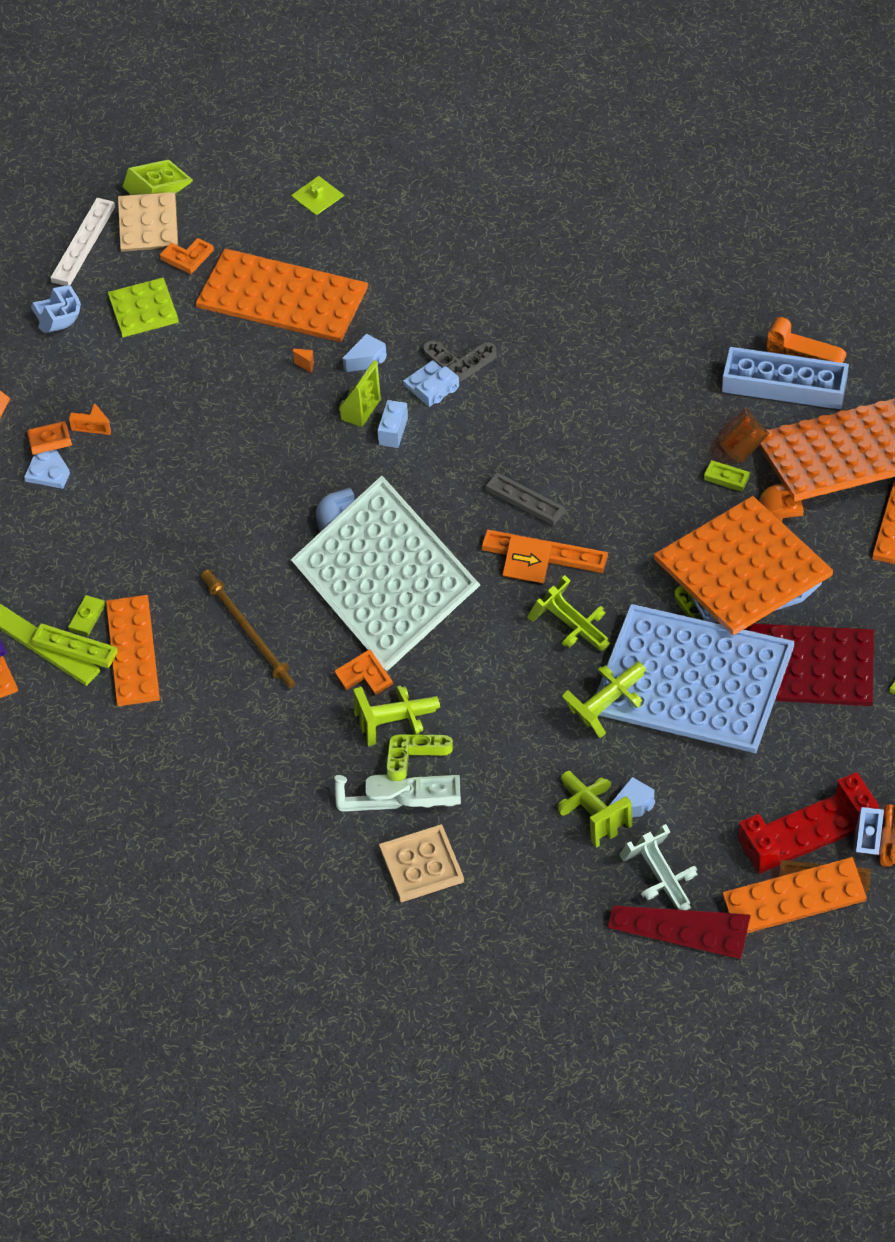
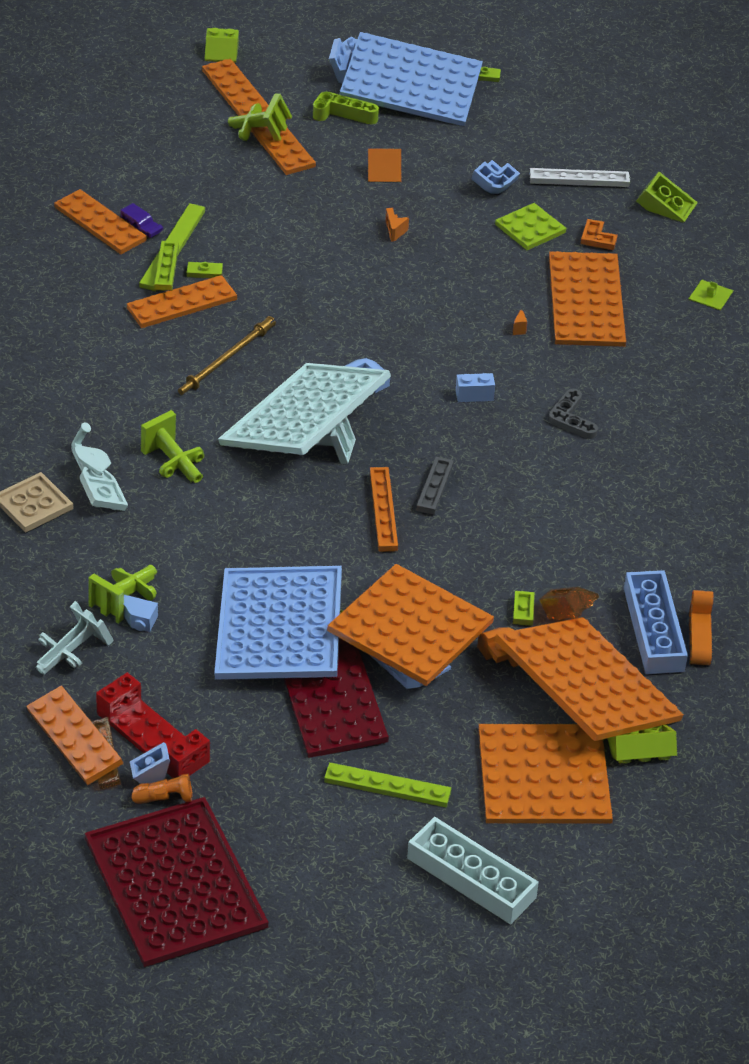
camera: 65 degrees right, 10 degrees down
light blue plate [24,450,70,489] -> none
orange tile [27,421,72,455] -> none
tan plate [118,192,178,252] -> none
orange plate [334,649,393,696] -> none
lime slope [339,360,381,427] -> none
light blue slope [343,334,387,372] -> none
lime beam [387,734,453,781] -> none
light blue plate [403,360,459,407] -> none
orange tile [503,535,552,584] -> none
lime piece [527,575,610,652] -> none
lime piece [562,661,647,738] -> none
dark red wing [608,906,751,959] -> none

